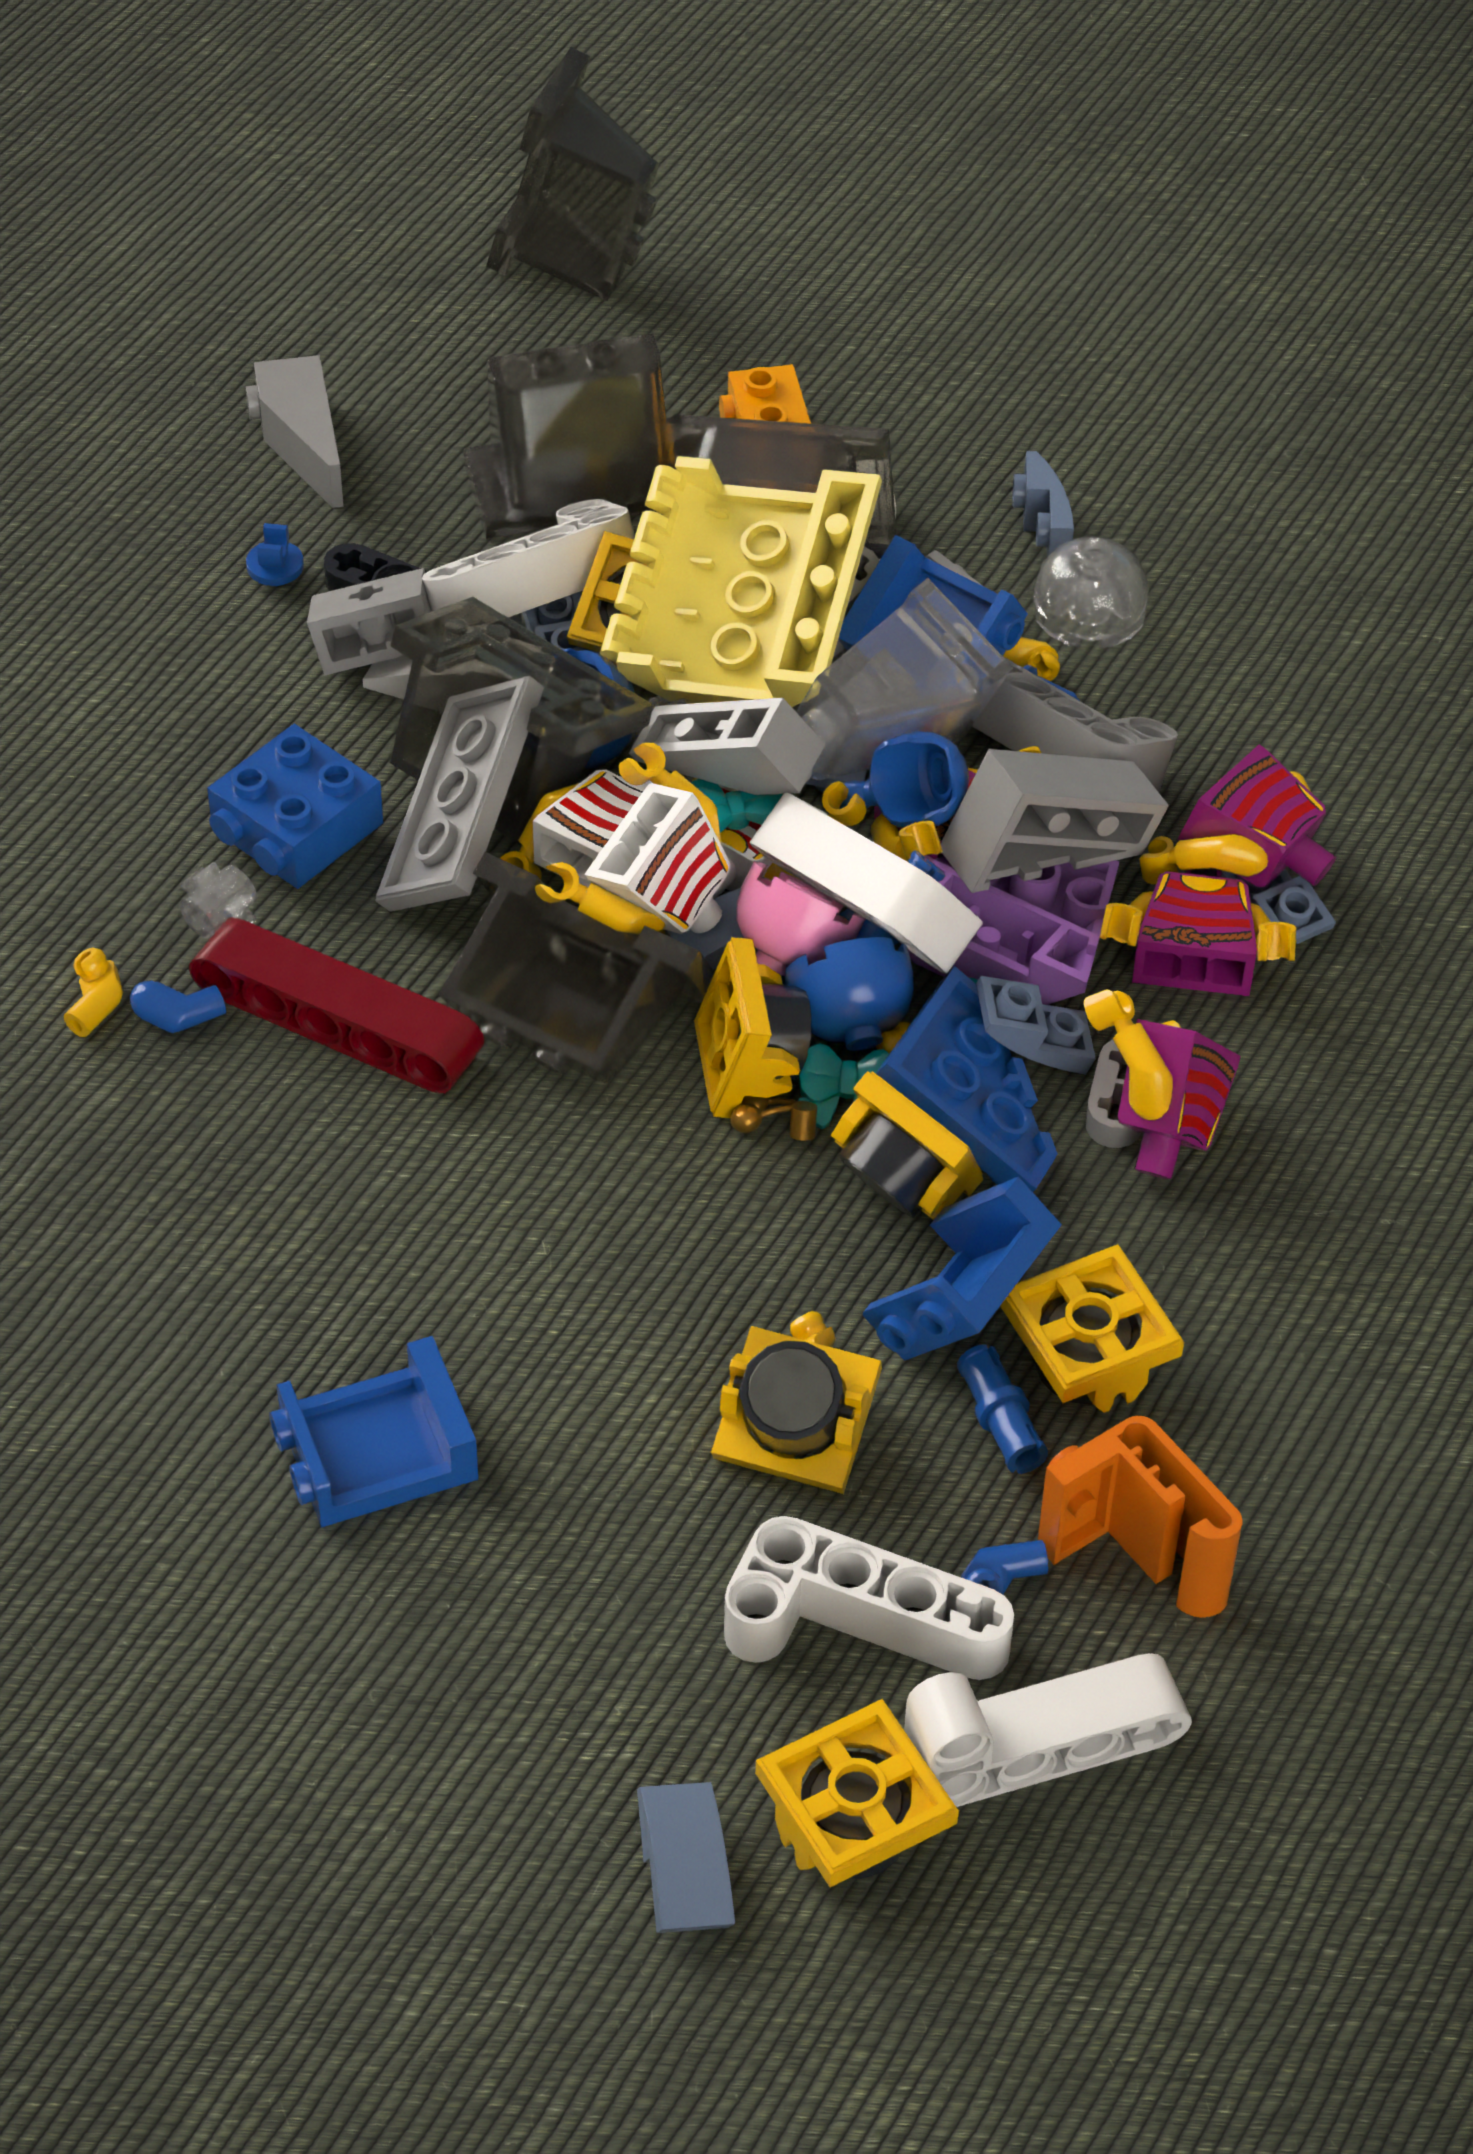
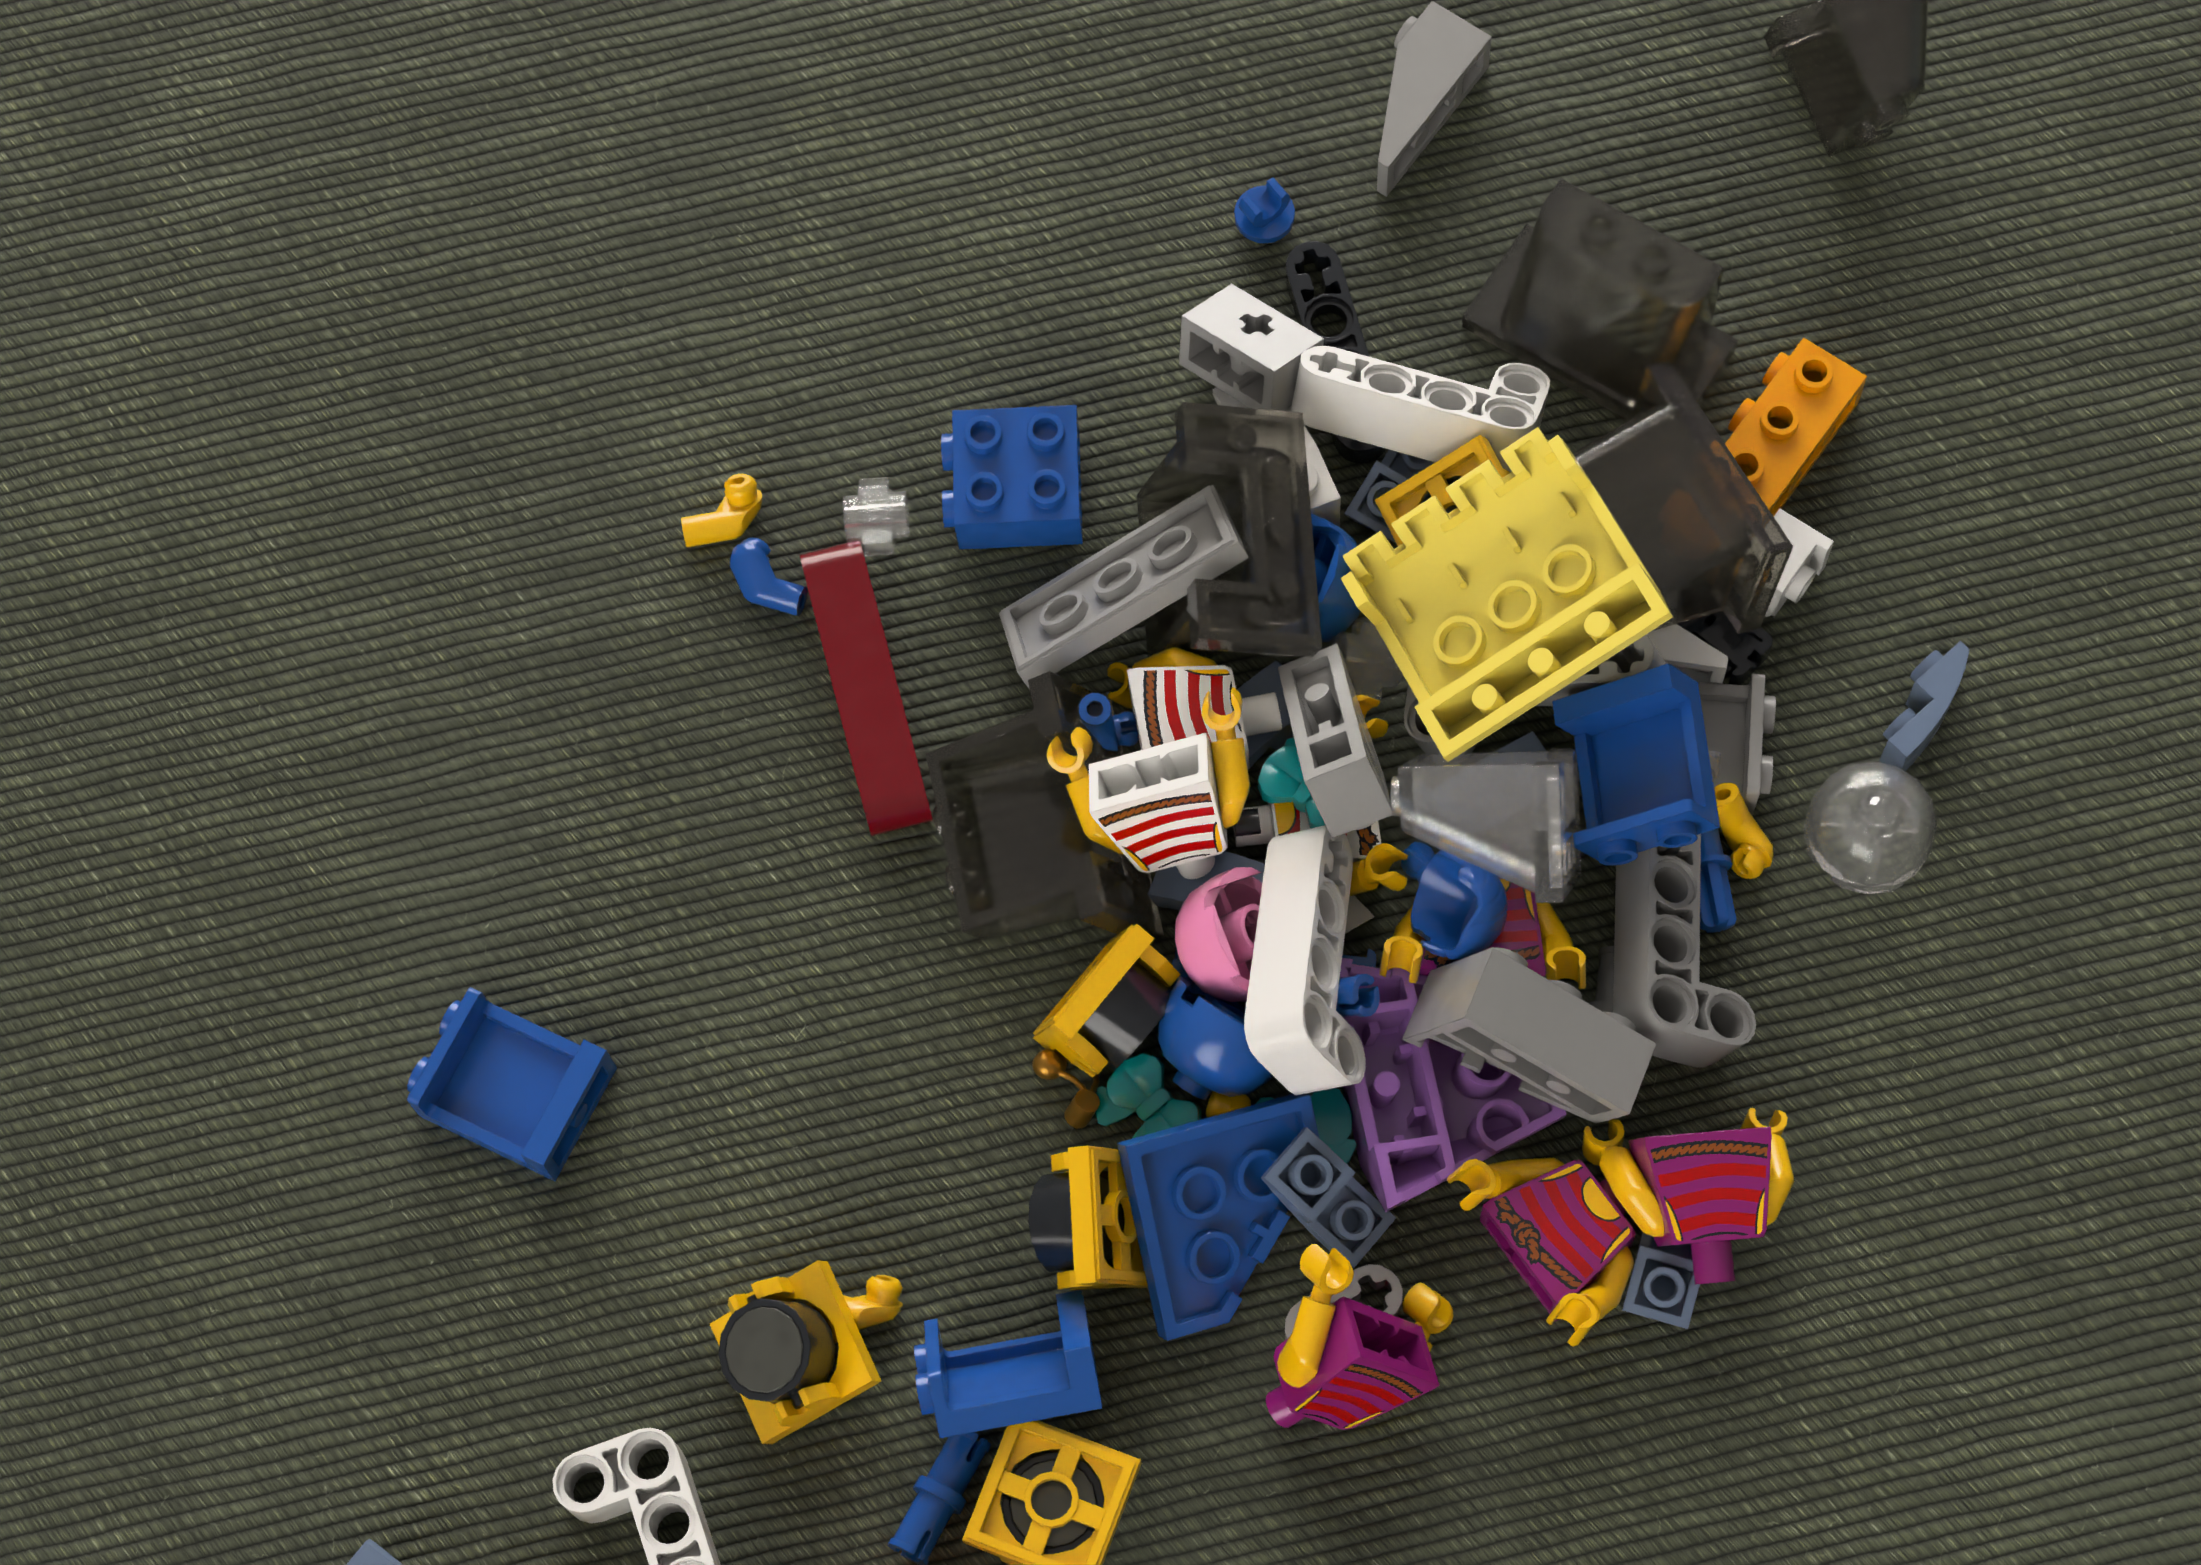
camera: 55 degrees right, 20 degrees up
none -> blue arm [1079,693,1139,751]

